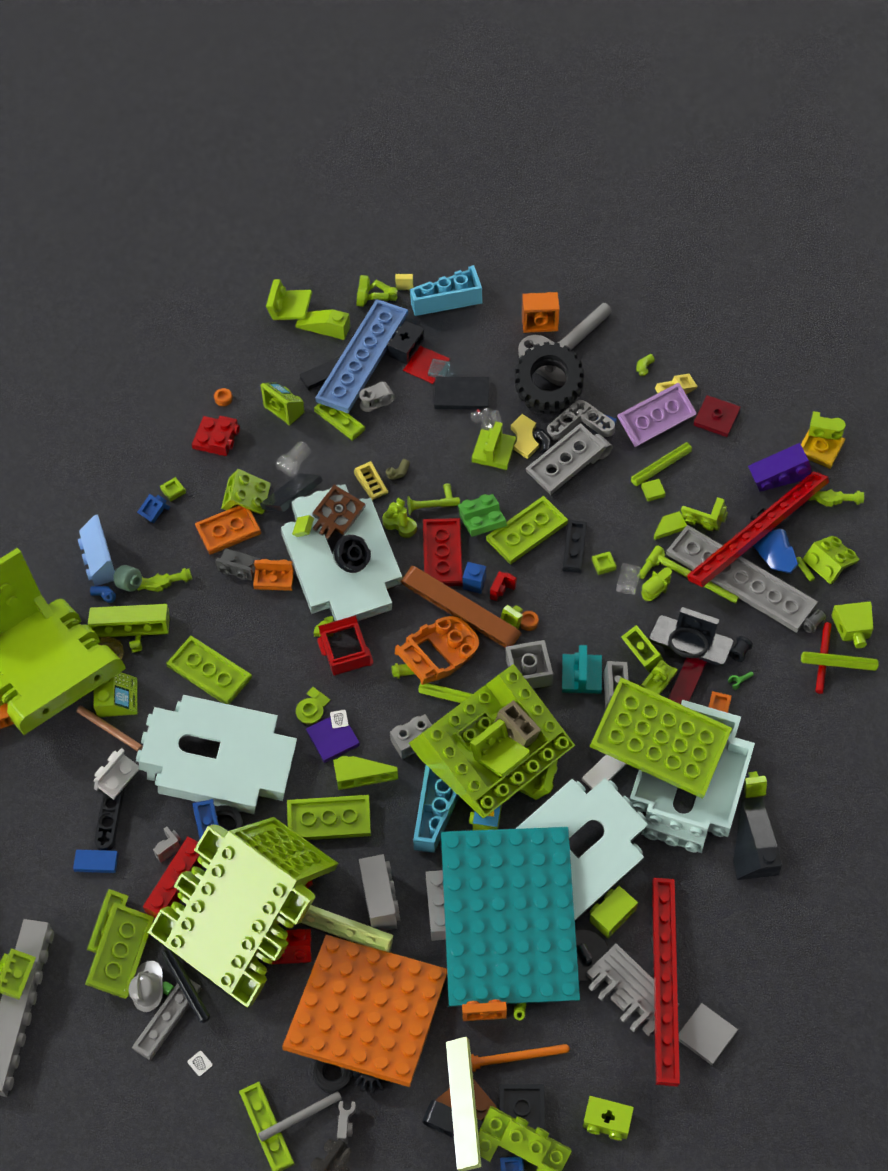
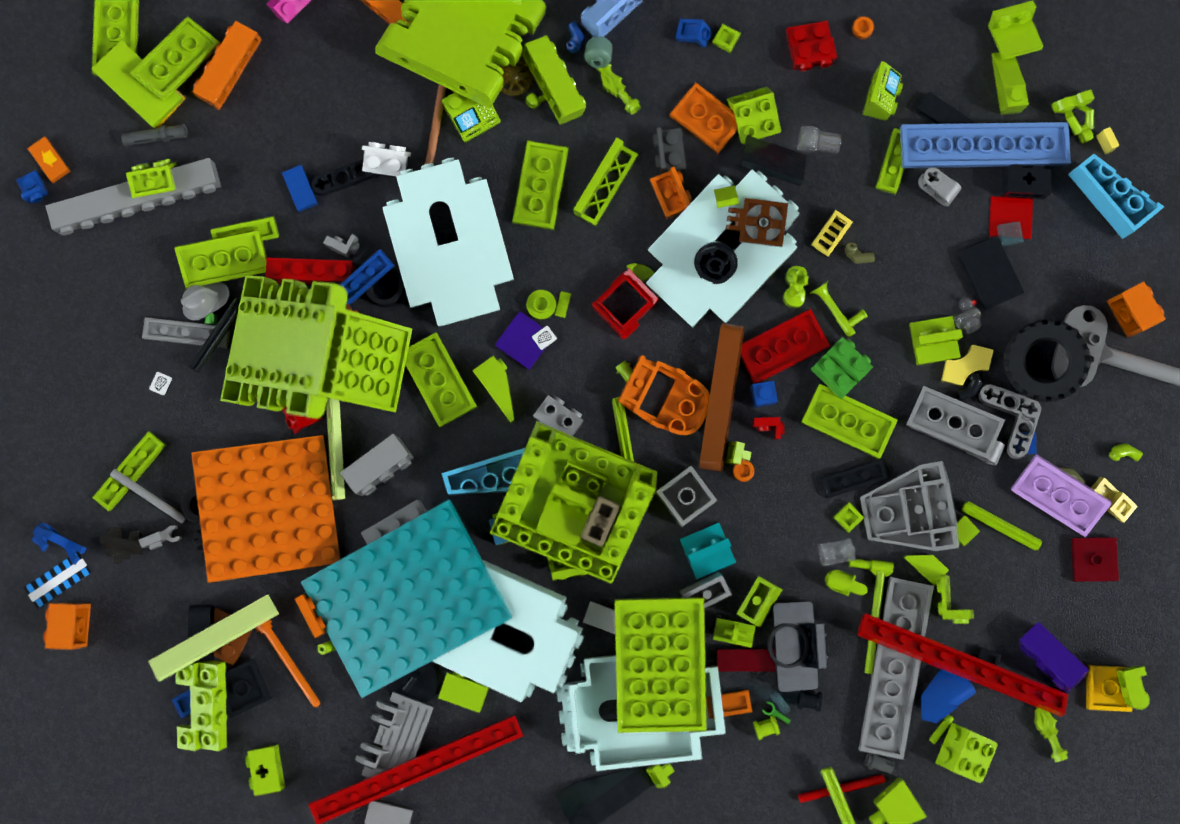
camera: 65 degrees right, 25 degrees up
none -> lime fence [574,137,638,227]
none -> lime bush [753,715,780,740]
none -> clear light blue tile [768,691,791,715]
none -> light grey wedge [860,461,959,551]

